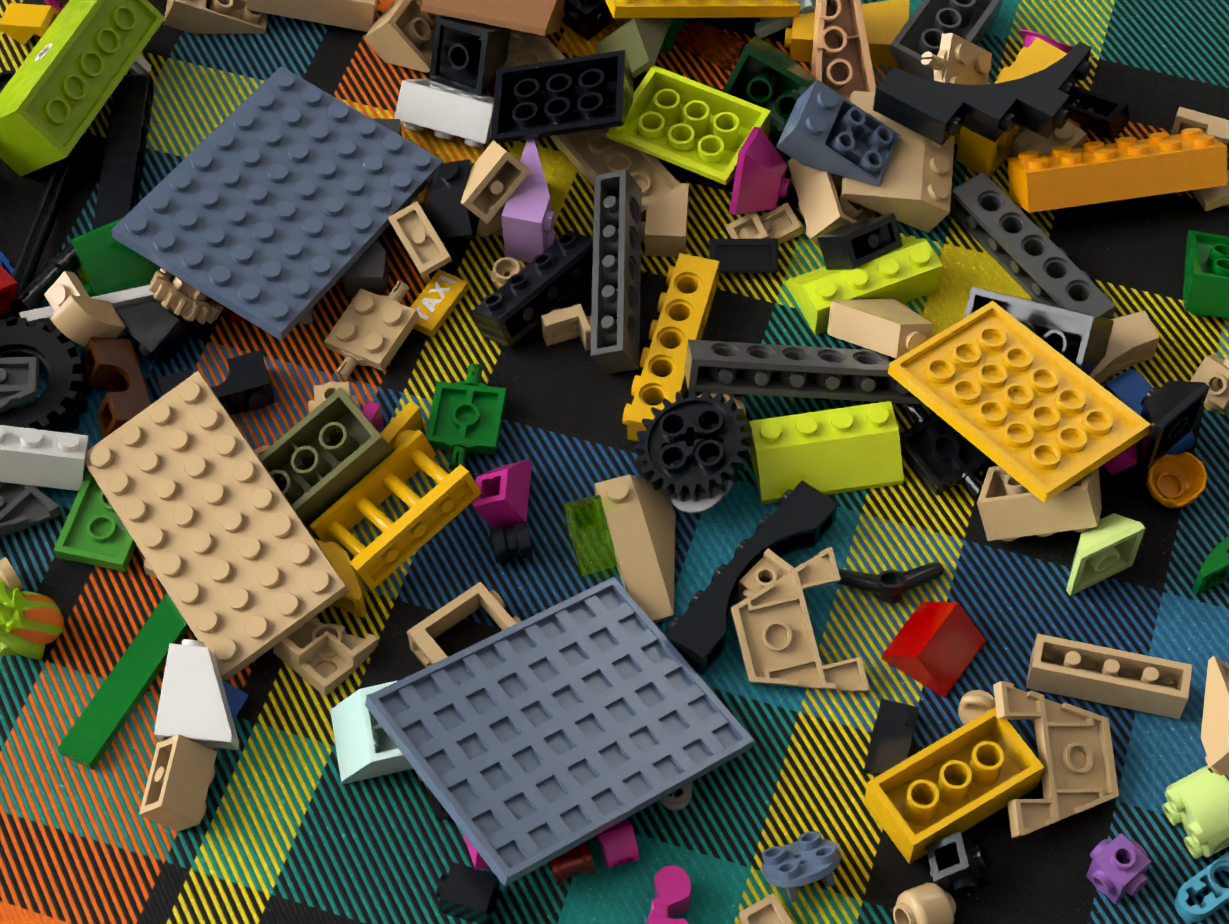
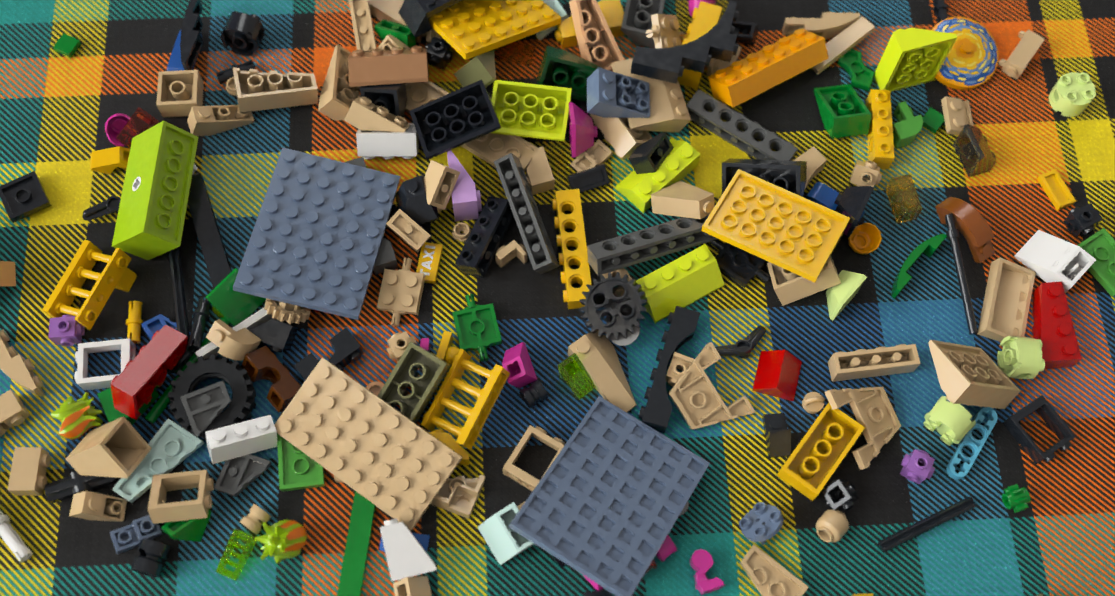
camera: 25 degrees left, 10 degrees up
none -> tan slope [344,96,411,132]

